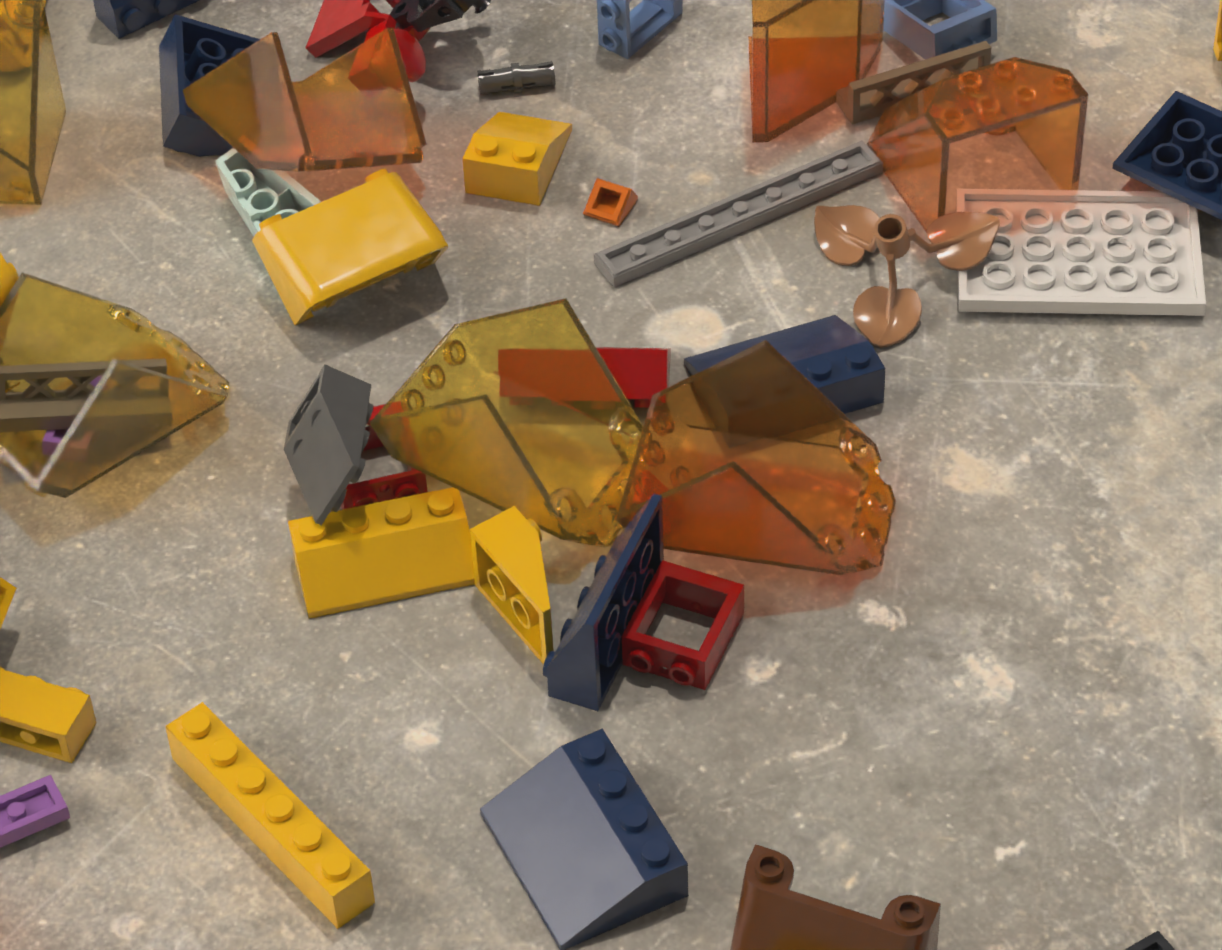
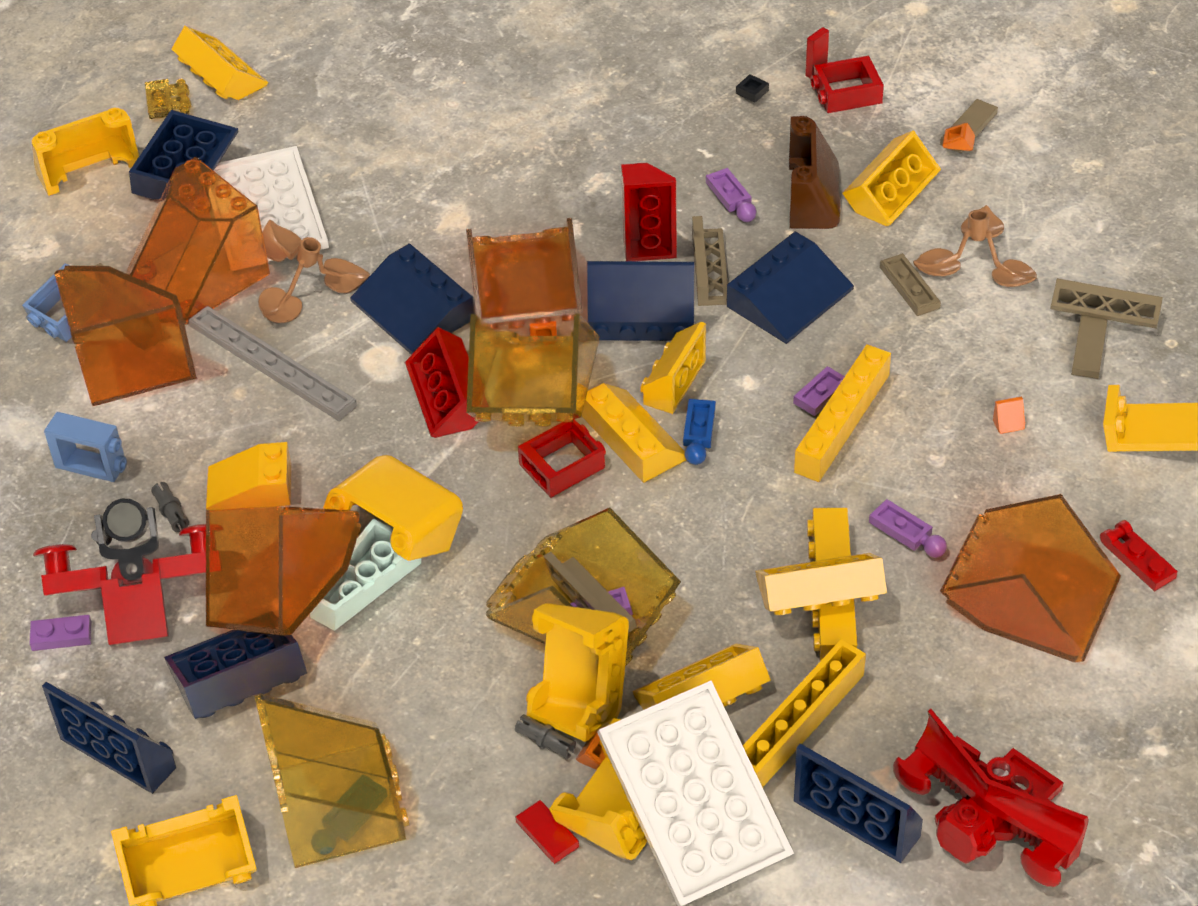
camera: 110 degrees left, 0 degrees up
dark grey slope [284,364,374,525] -> none
yellow slope [470,506,554,665] -> none
orange slope [583,178,638,226] -> none
none -> red slope [621,163,677,261]
none -> yellow slope [640,322,706,414]
none -> blue plate [683,399,716,465]
none -> dark tan fence [692,216,728,306]
none -> medium lavender plate [706,168,757,222]
none -> medium lavender plate [793,366,845,416]

